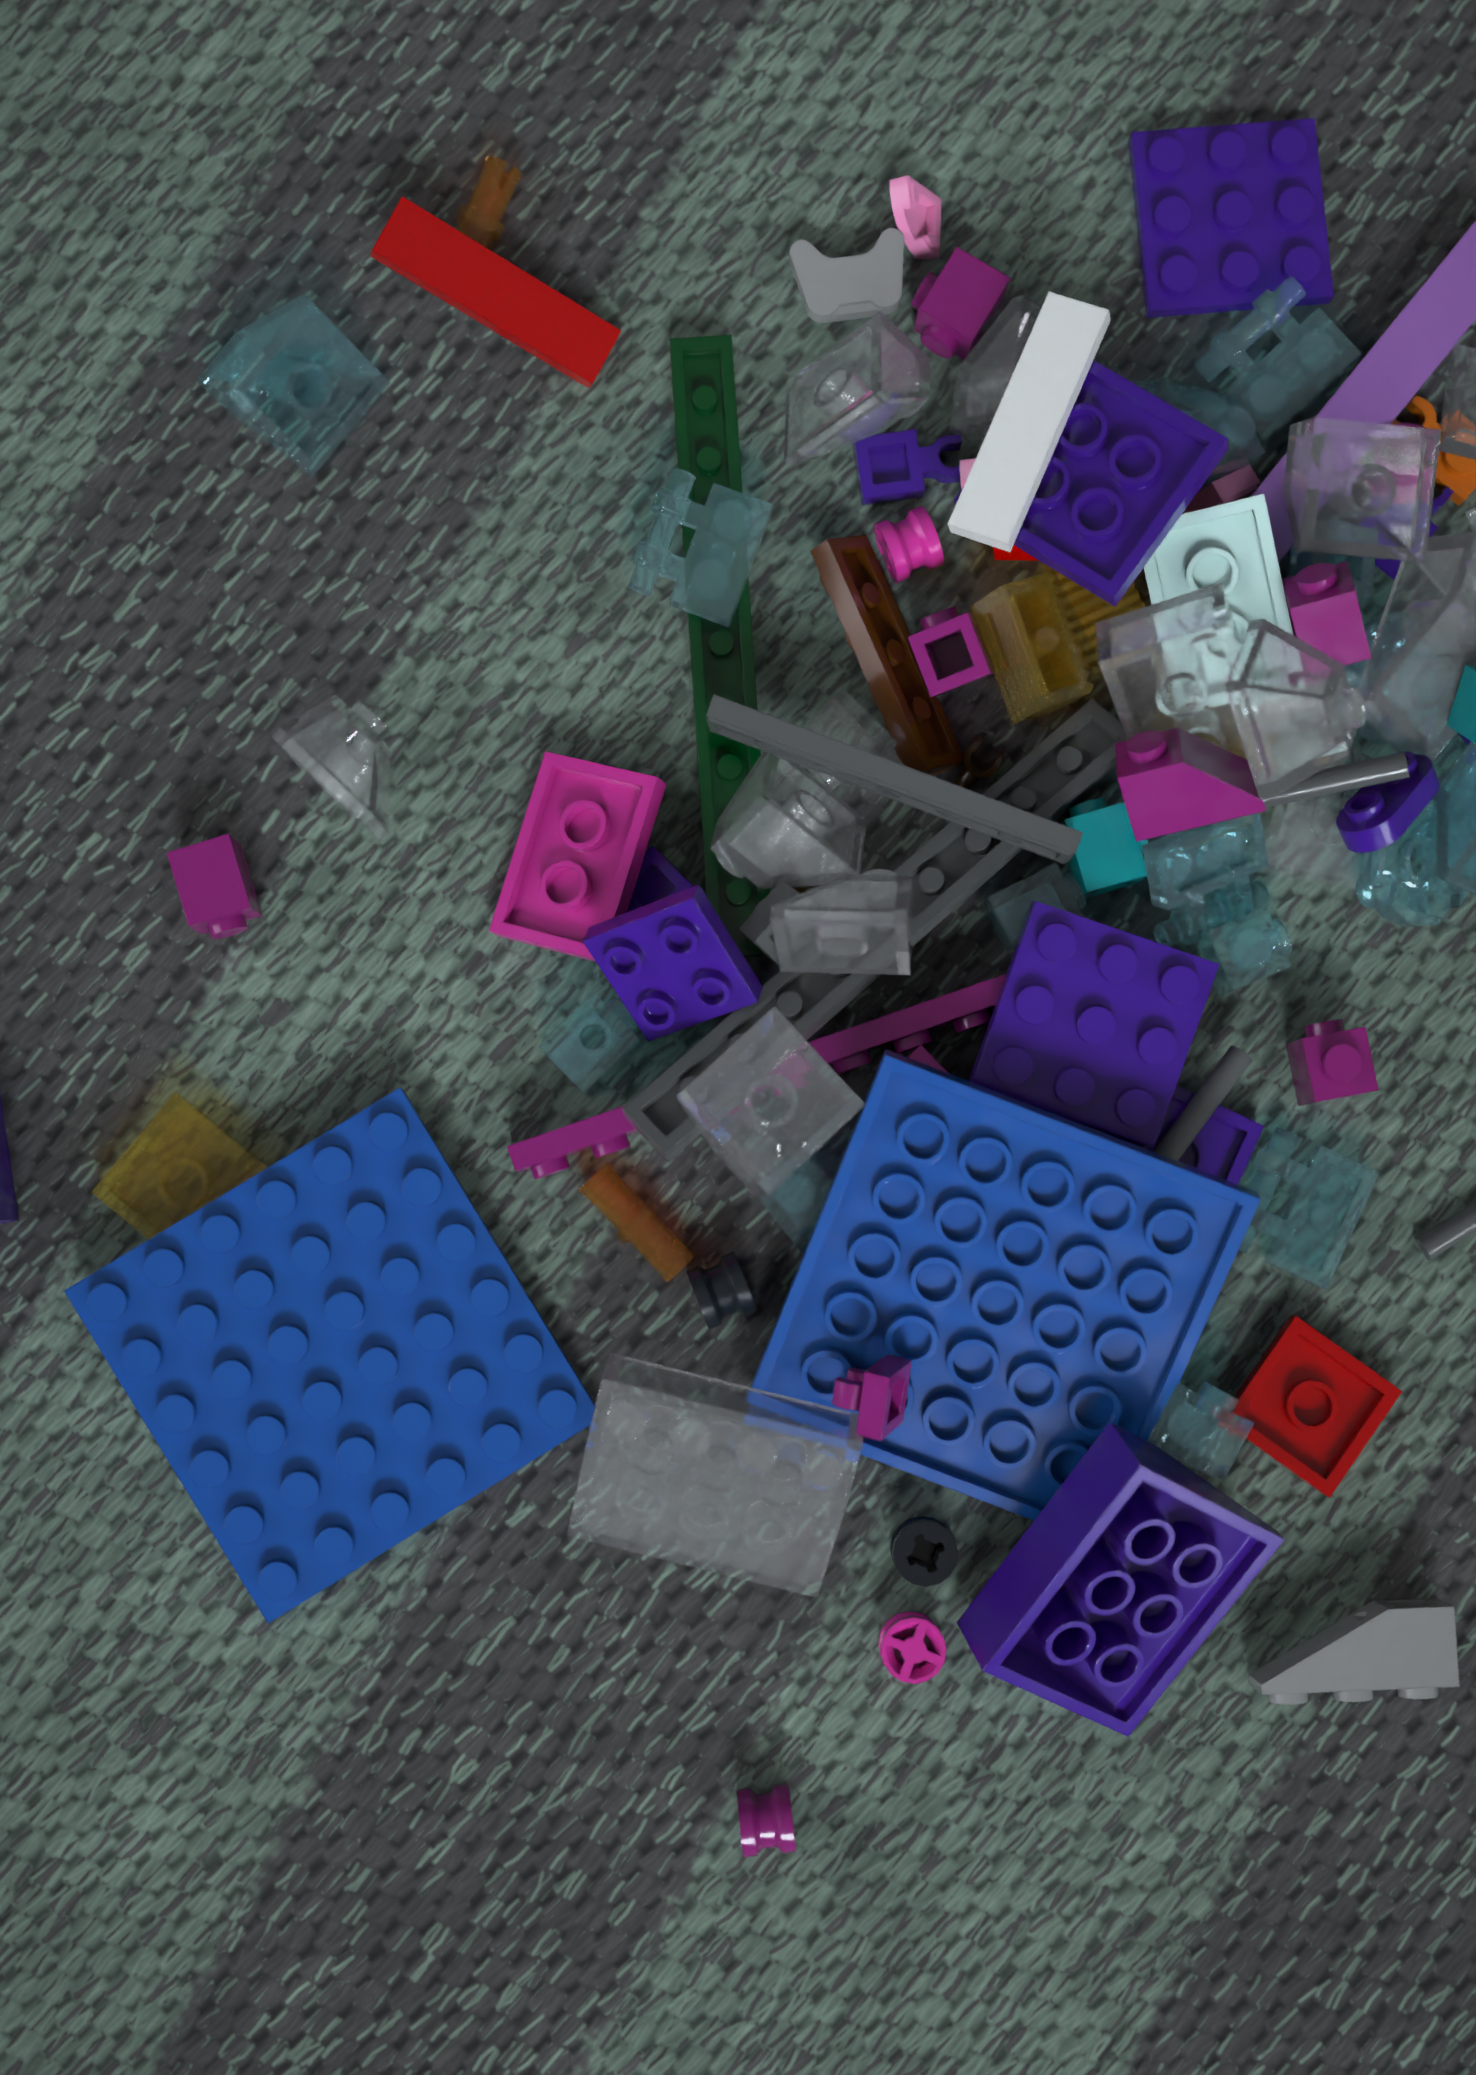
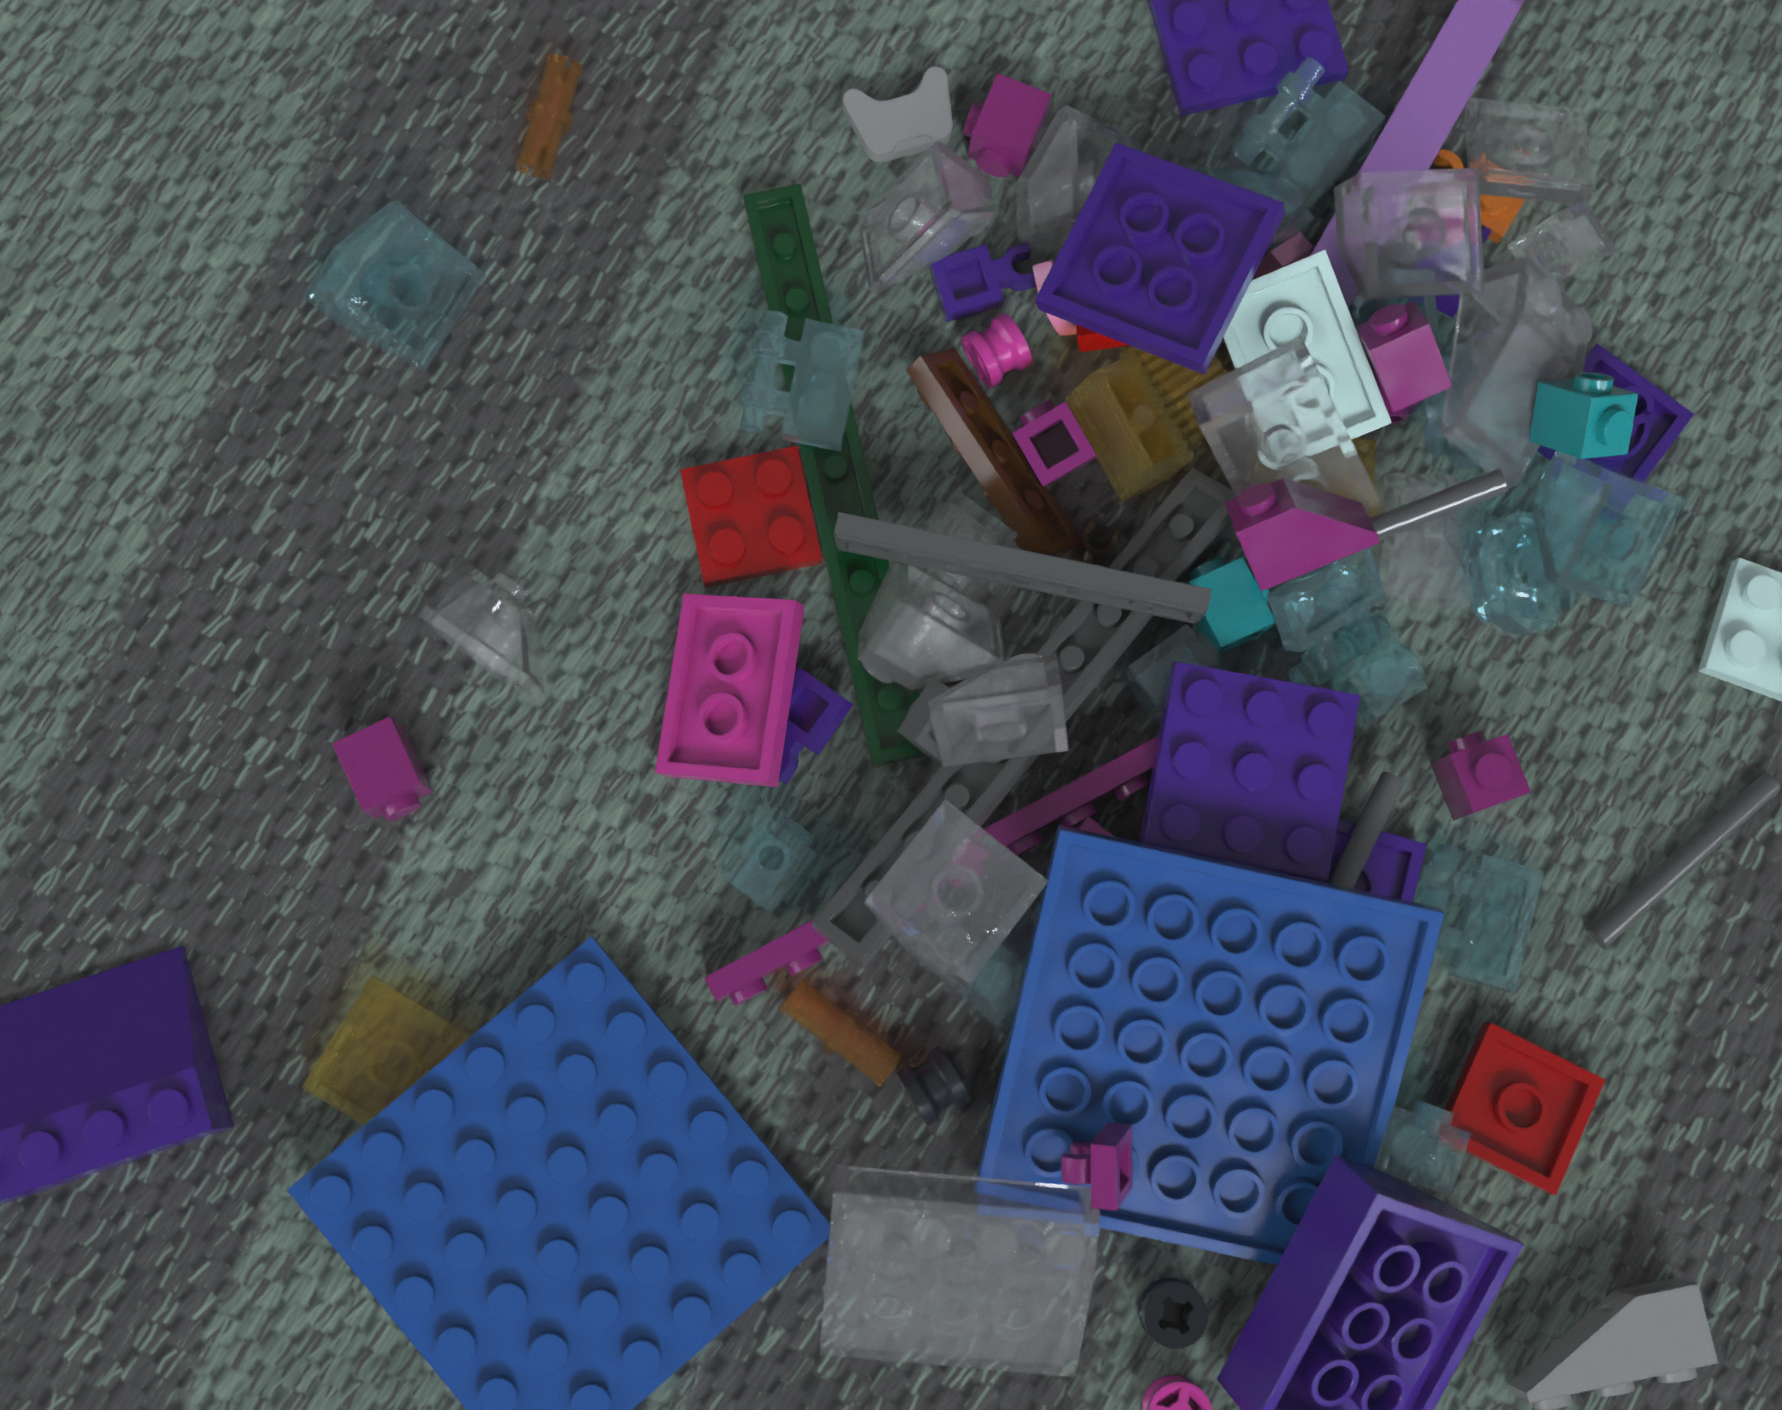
camera: 10 degrees left, 5 degrees down
red tile [370,196,621,388] -> none
dark purple plate [583,884,763,1042] -> none
bright pink tile [889,175,941,260] -> none
white tile [948,292,1111,552] -> none
clear slope [1225,619,1365,800] -> none
dark purple plate [1336,751,1440,853] -> none
none -> red plate [680,445,823,588]

